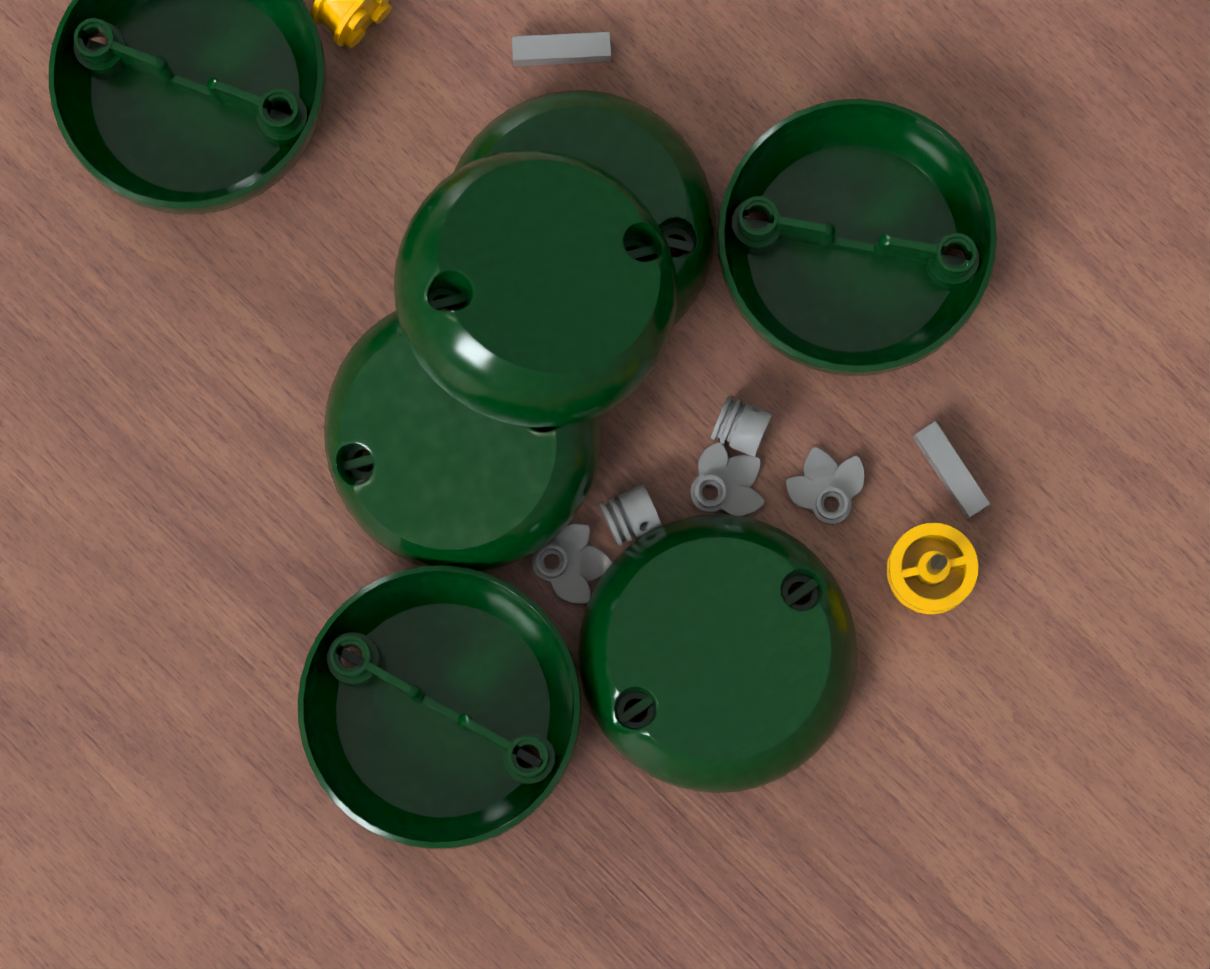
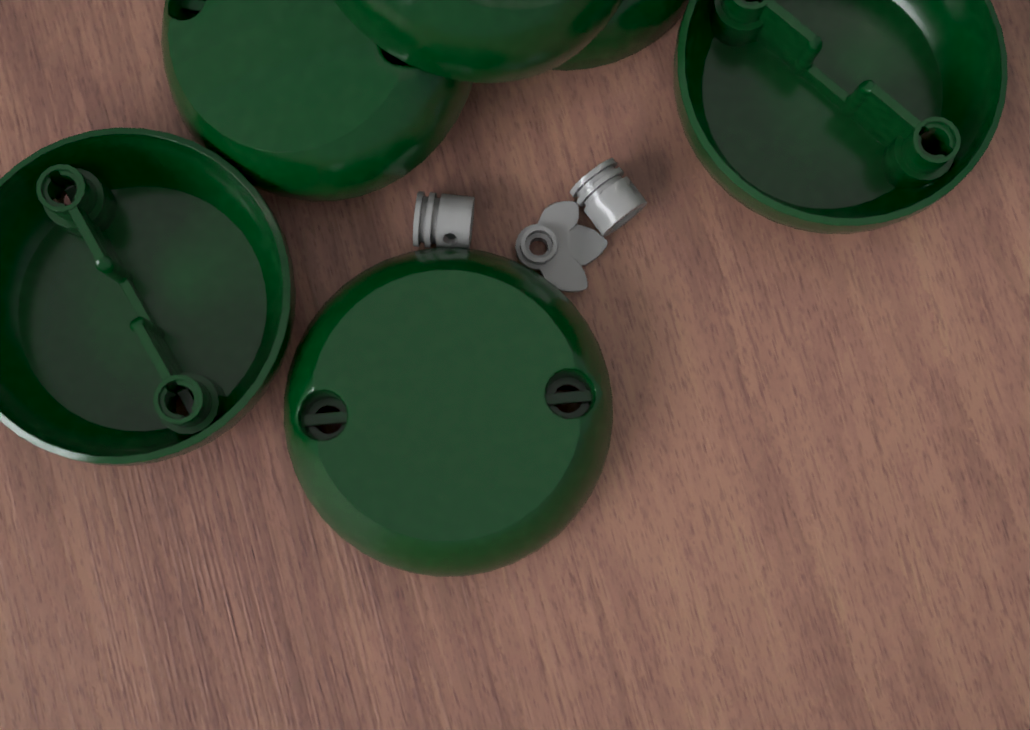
camera: 20 degrees right, 0 degrees up
light grey plate [532,524,612,604] -> none
light grey plate [786,447,864,525] -> none
yellow wheel [886,523,978,615] -> none
light grey piece [913,421,990,520] -> none

